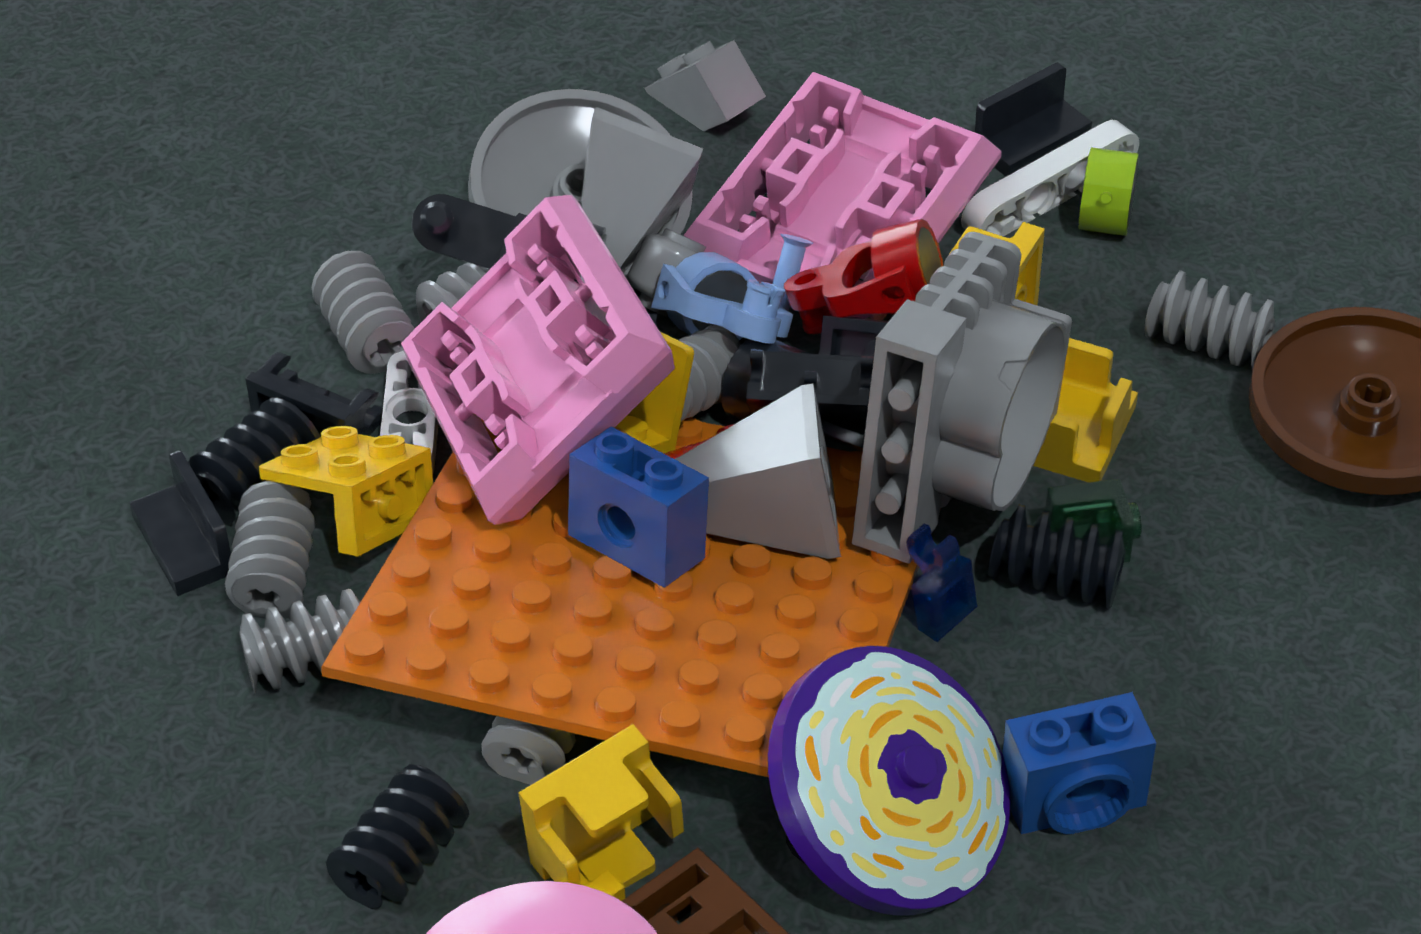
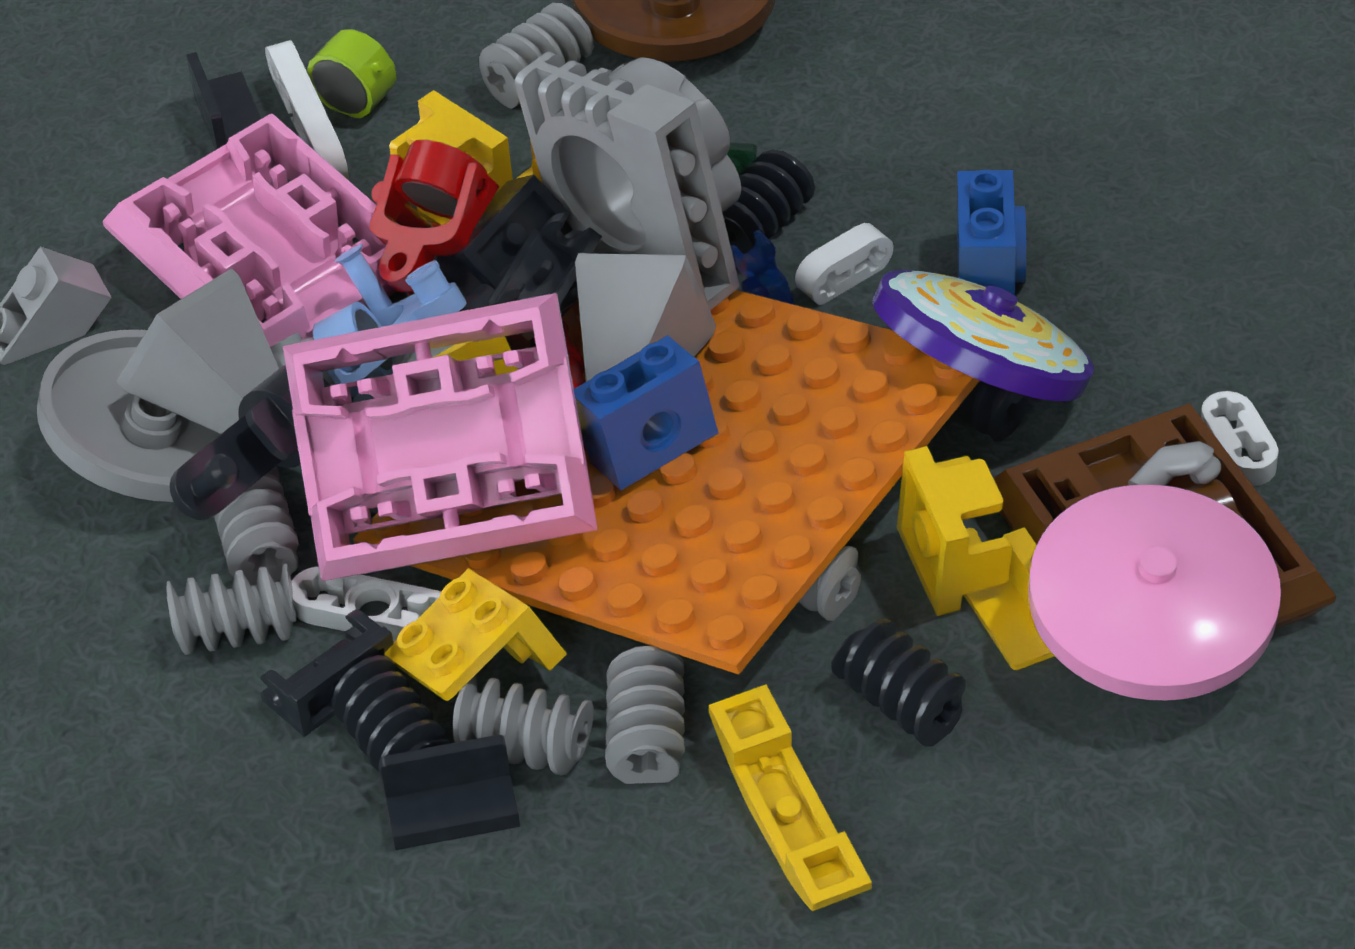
camera: 70 degrees left, 0 degrees up
none -> yellow slope [709,684,872,911]
none -> white beam [795,223,893,305]

